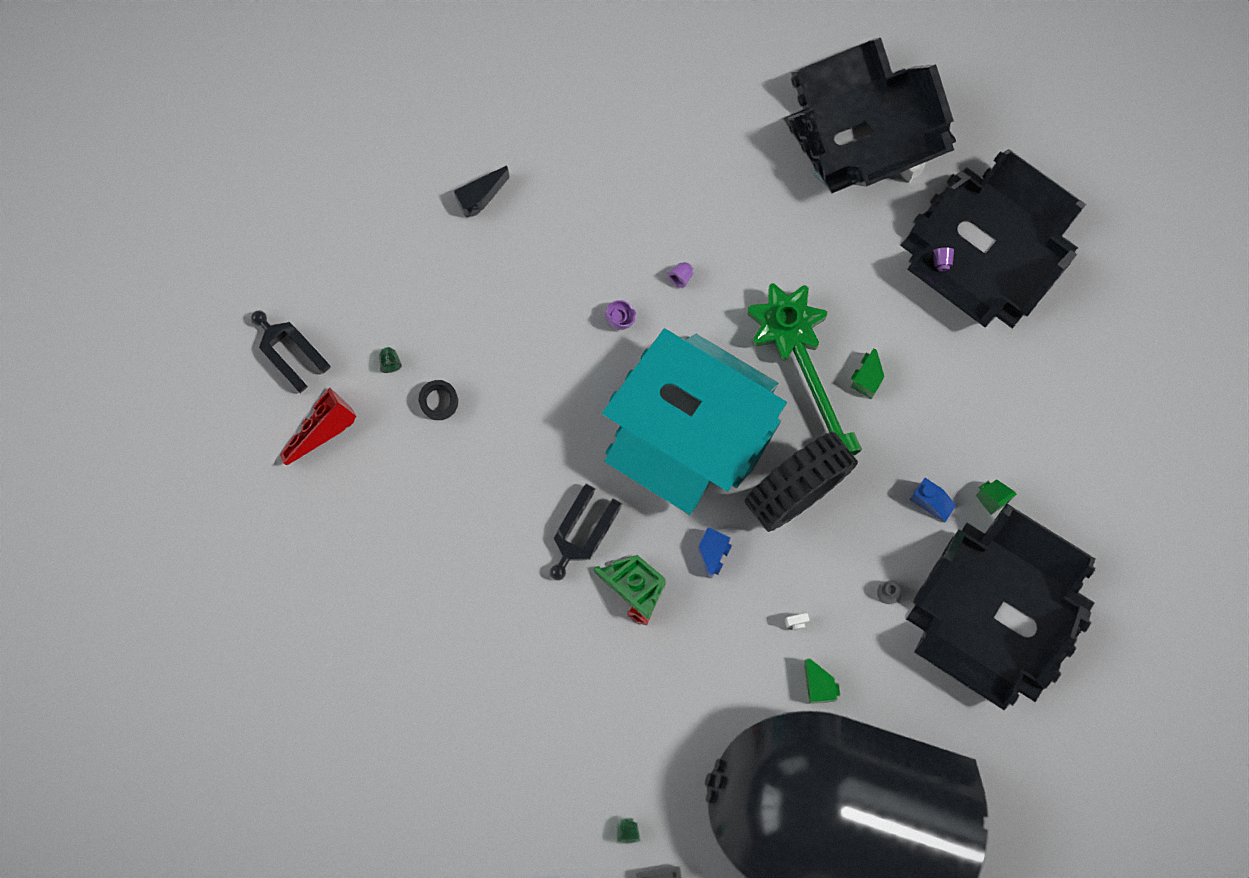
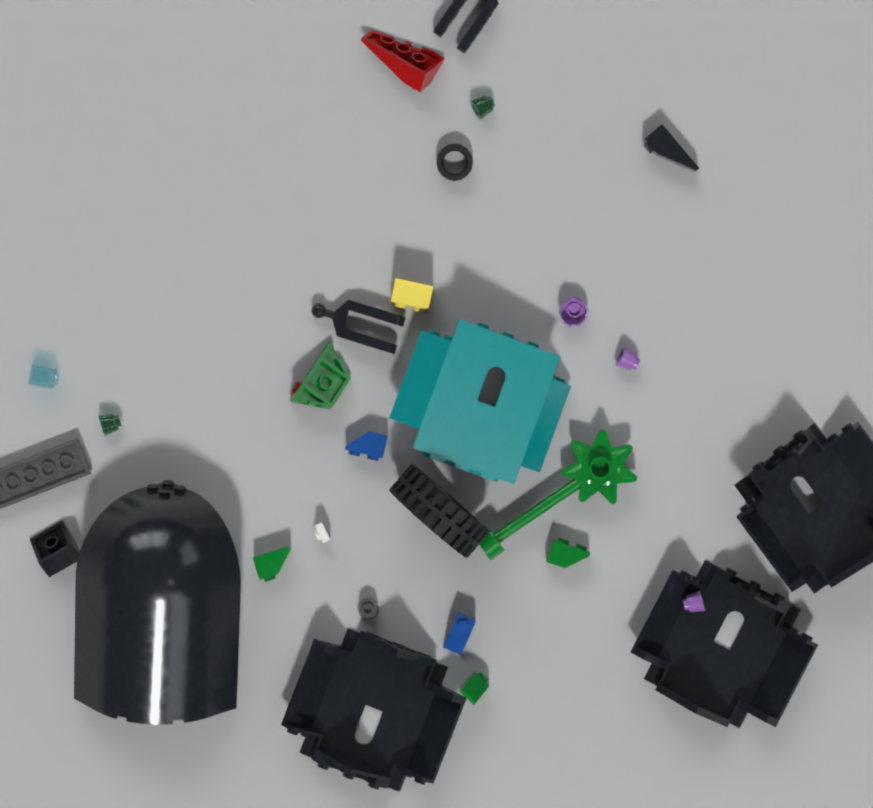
camera: 75 degrees right, 15 degrees up
none -> light yellow slope [391,278,433,313]

